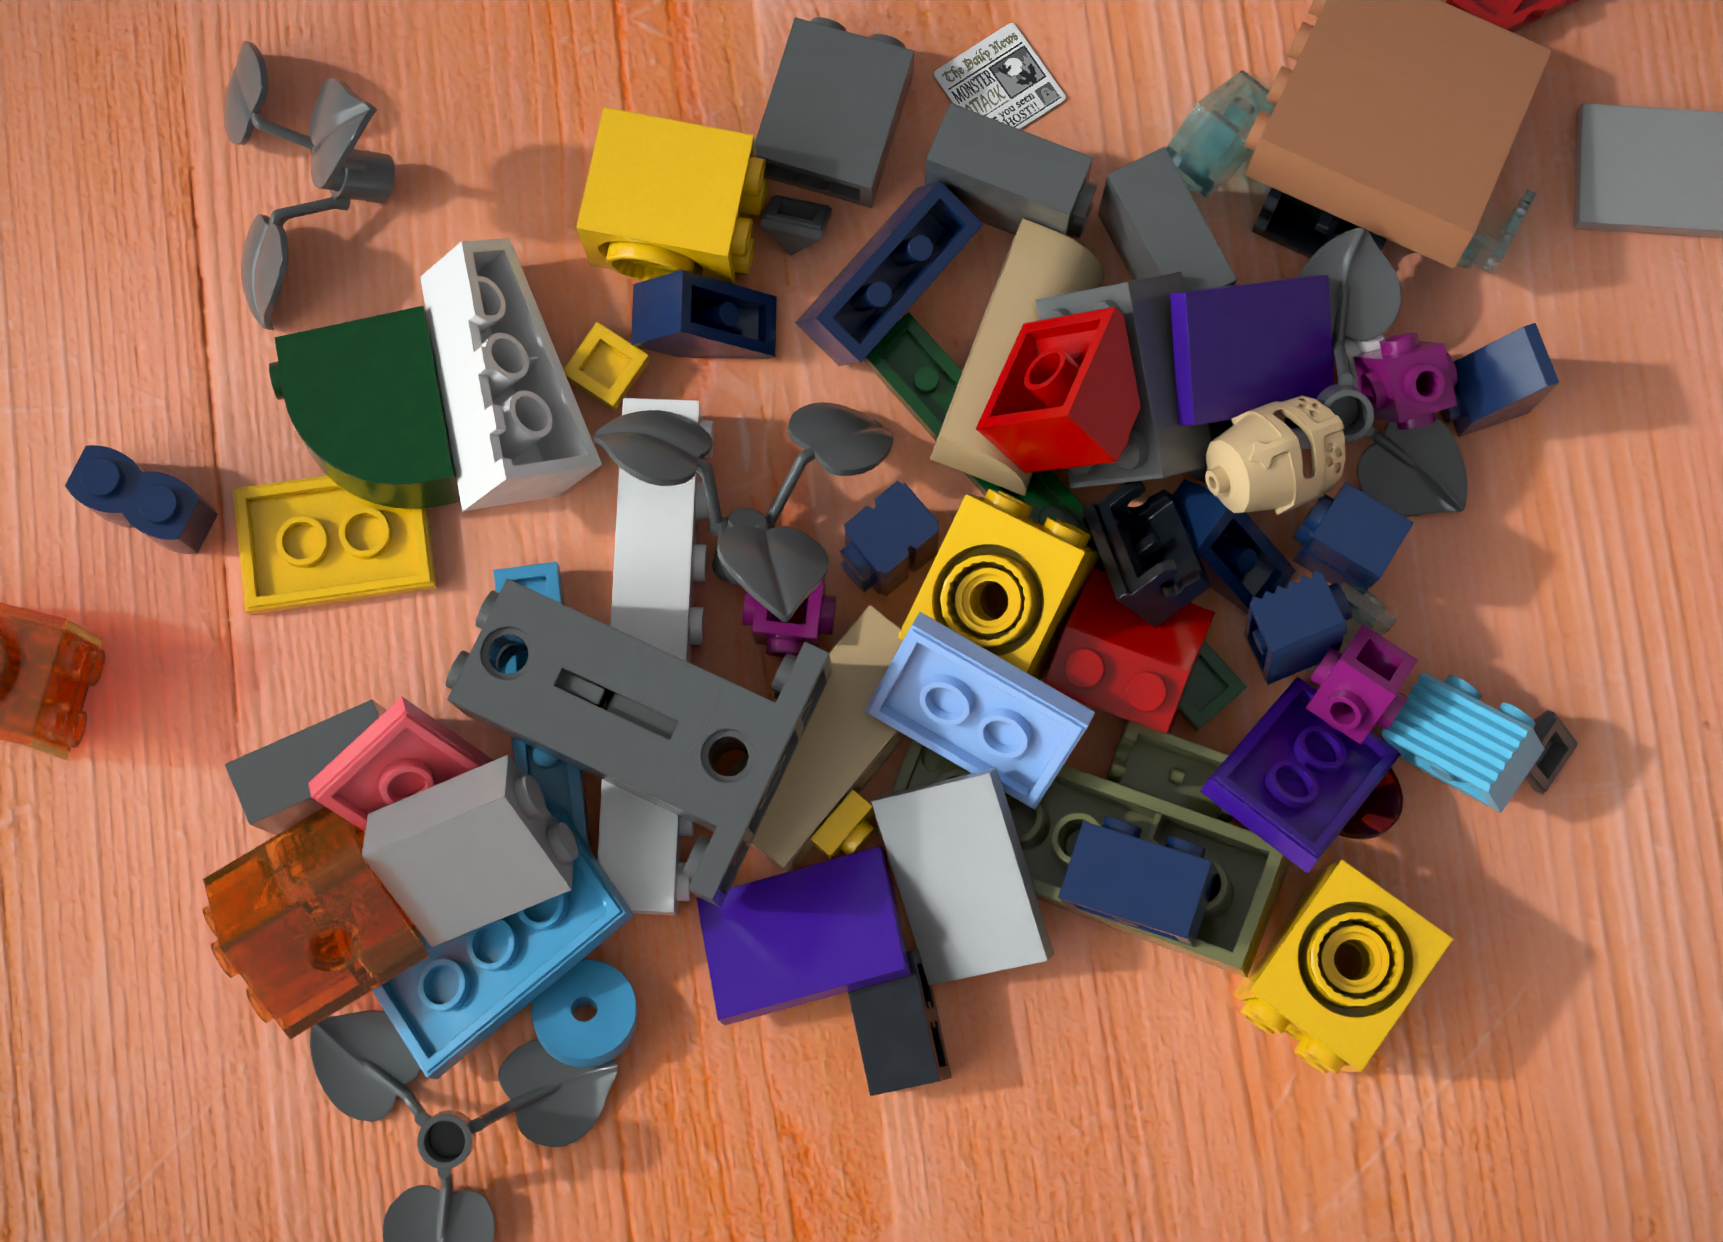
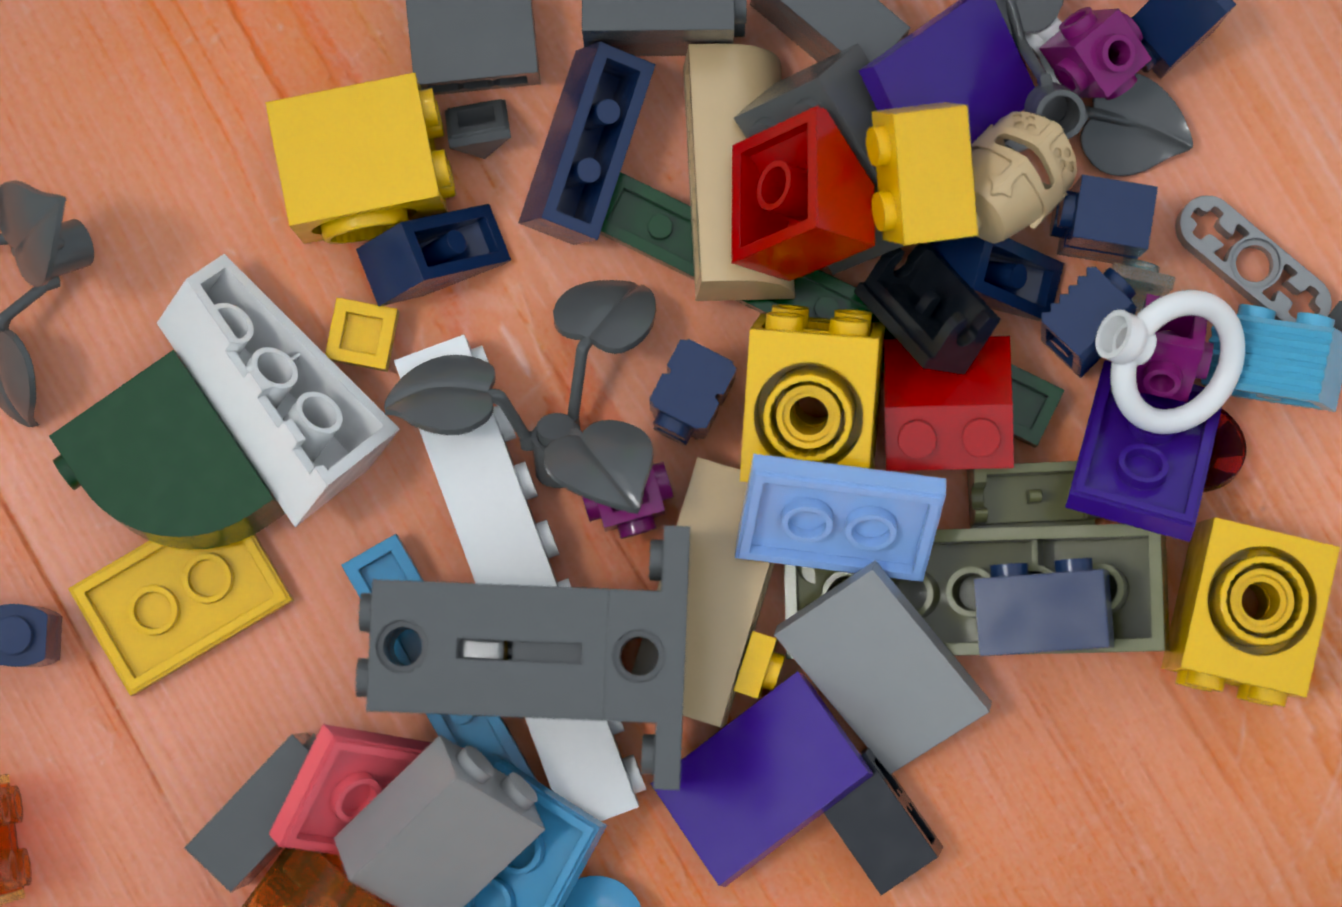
camera: 25 degrees left, 5 degrees up
none -> yellow brick [866,102,978,245]
none -> white piece [1096,290,1245,434]
none -> light grey beam [1175,195,1332,322]

